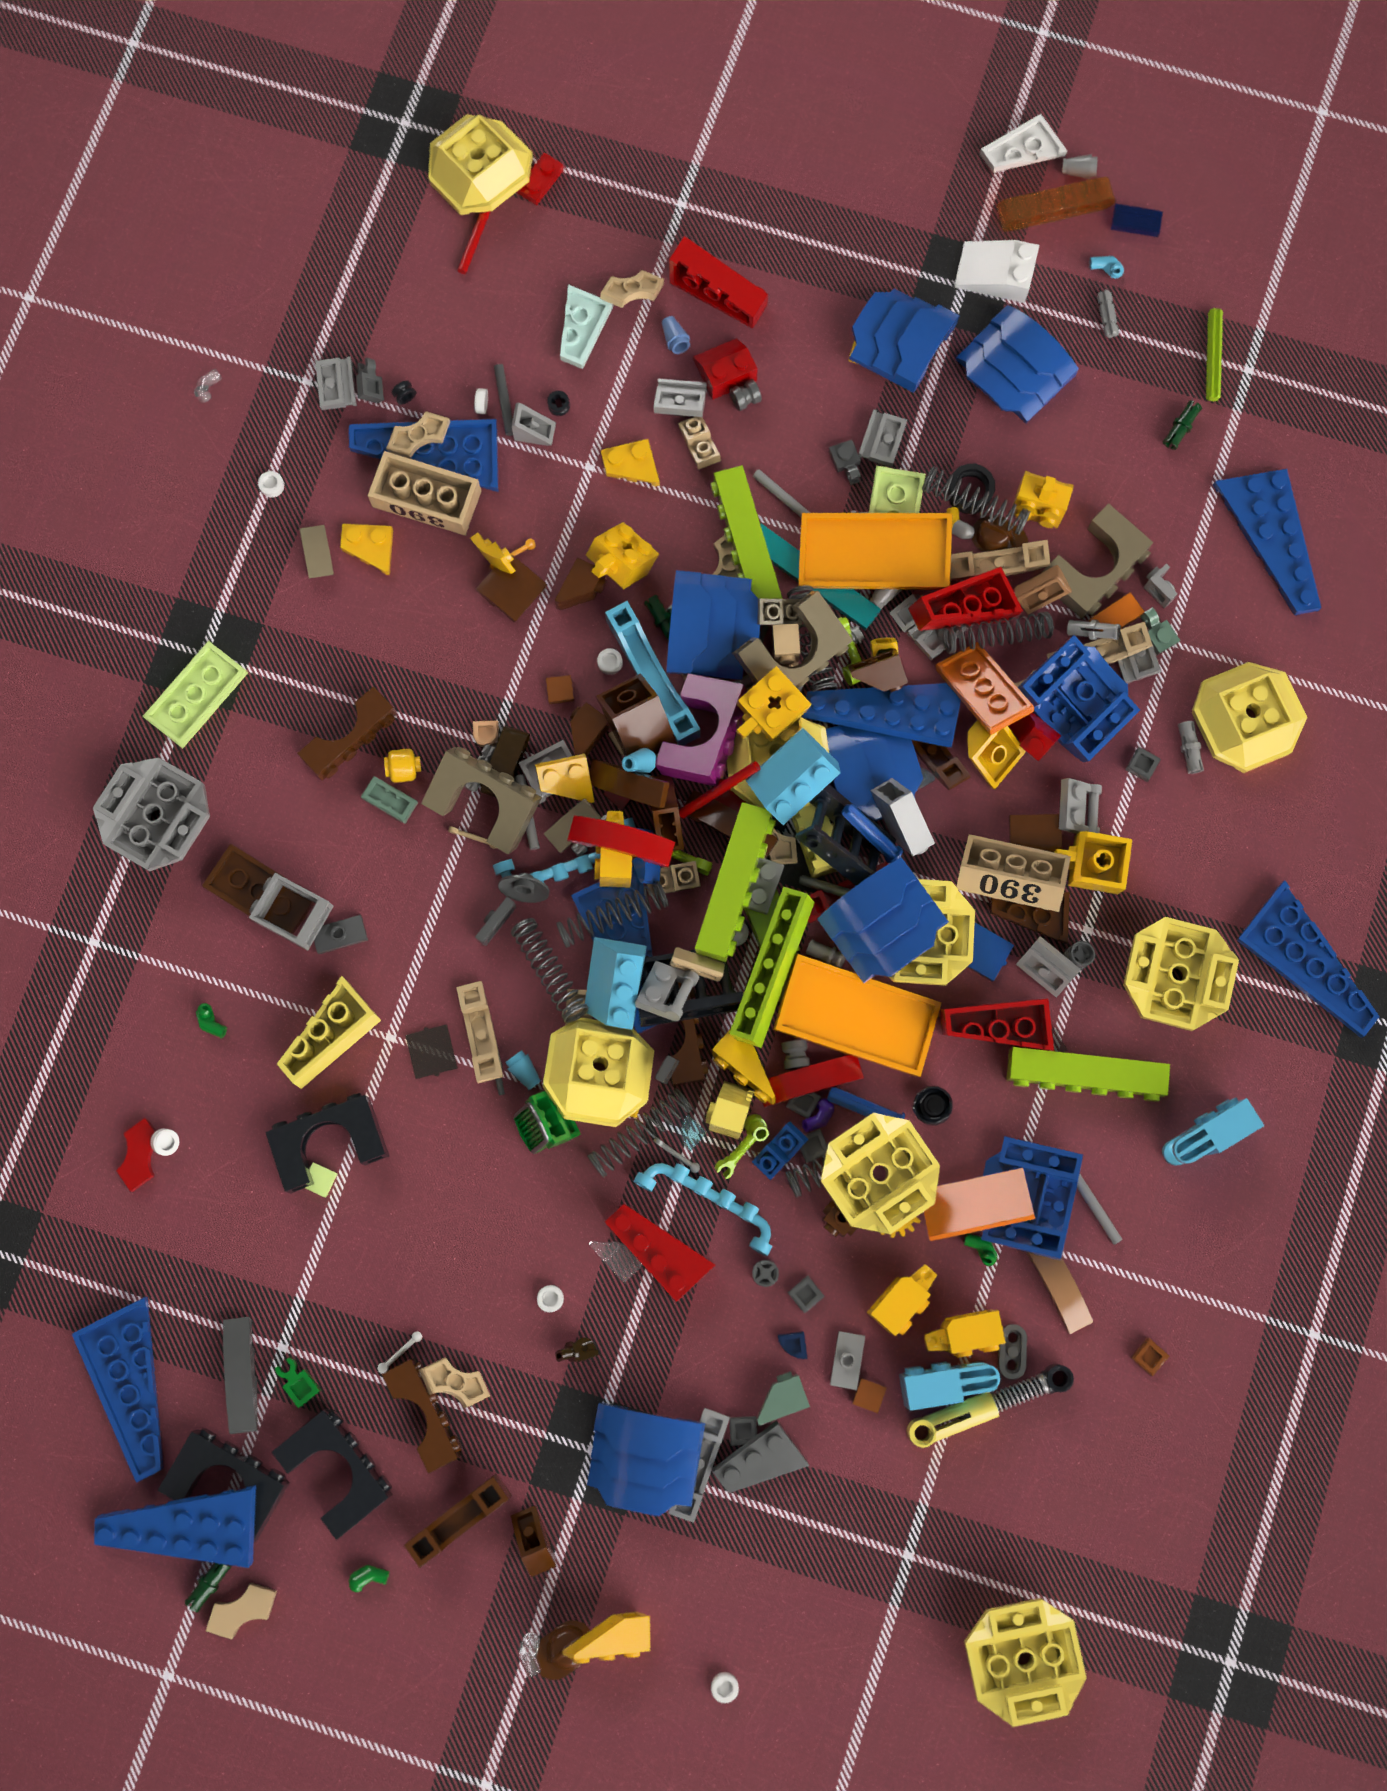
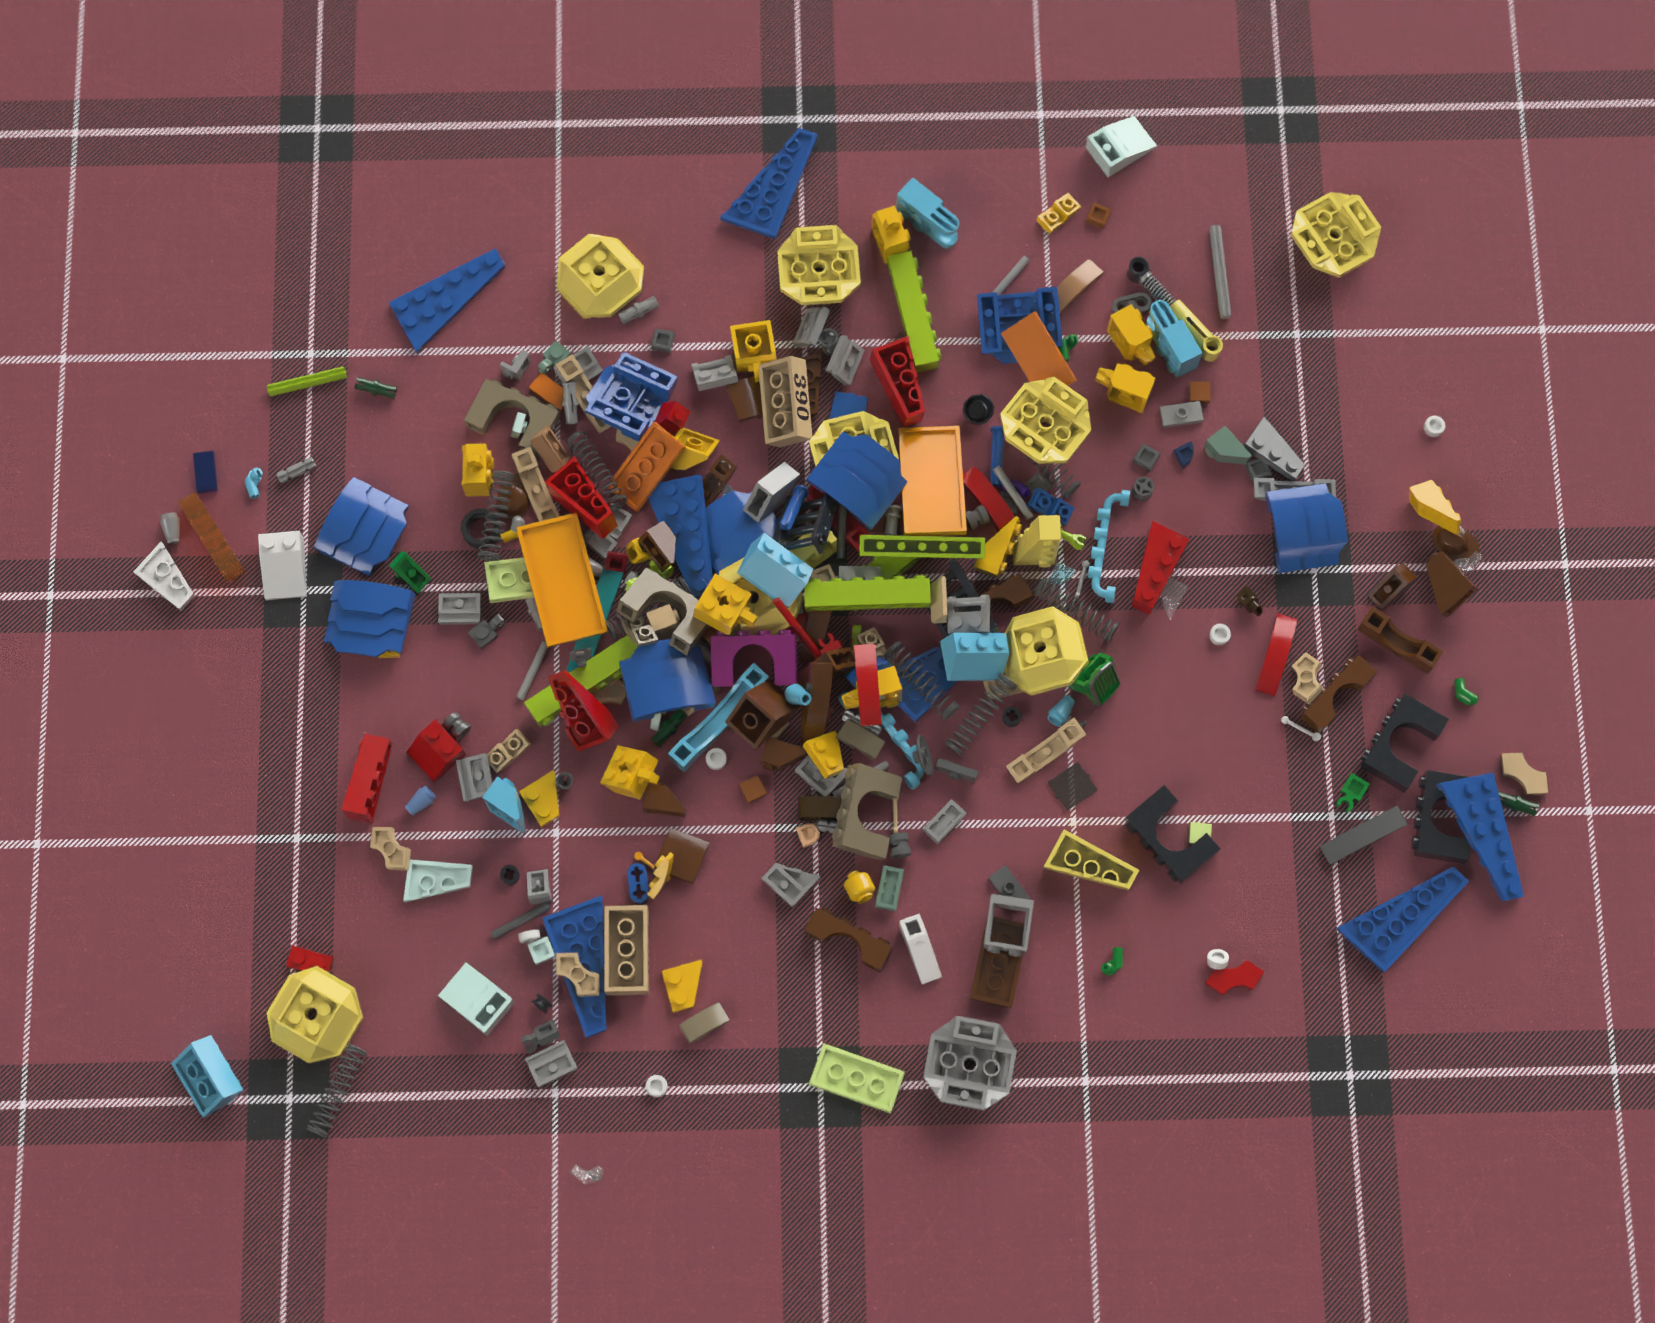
camera: 110 degrees left, 5 degrees down
red bar [457,211,491,275] -> none
dark grey tile [655,1055,680,1084] -> none
reddish brown brick [822,1200,857,1237] -> none
none -> medium azure slope [171,1036,243,1118]
none -> dark grey piece [306,1043,368,1138]
none -> green slope [389,551,432,594]
none -> light aqua slope [438,963,515,1036]
none -> medium azure slope [482,777,526,834]
none -> light aqua plate [510,412,527,439]
none -> light aqua plate [527,936,556,965]
none -> red wedge [548,670,620,752]
none -> dark grey hinge [556,772,574,789]
none -> dark grey plate [570,647,592,668]
none -> dark red slope [605,551,628,573]
none -> blue beam [627,863,649,905]
none -> light grey wing [761,863,820,908]
none -> light grey plate [792,306,830,347]
none -> red tile [818,633,844,654]
none -> yellow hinge [871,206,910,264]
none -> dark grey wheel [888,833,911,858]
none -> white slope [899,914,942,985]
none -> light grey plate [923,799,967,844]
none -> light grey bar [993,465,1034,520]
none -> black bush [1002,707,1021,727]
none -> yellow slope [1036,193,1081,234]
none -> light aqua slope [1085,116,1157,177]
none -> light grey axle [1209,225,1231,319]
none -> red slope [1255,613,1298,696]
none -> reddish brown slope [1426,551,1478,617]

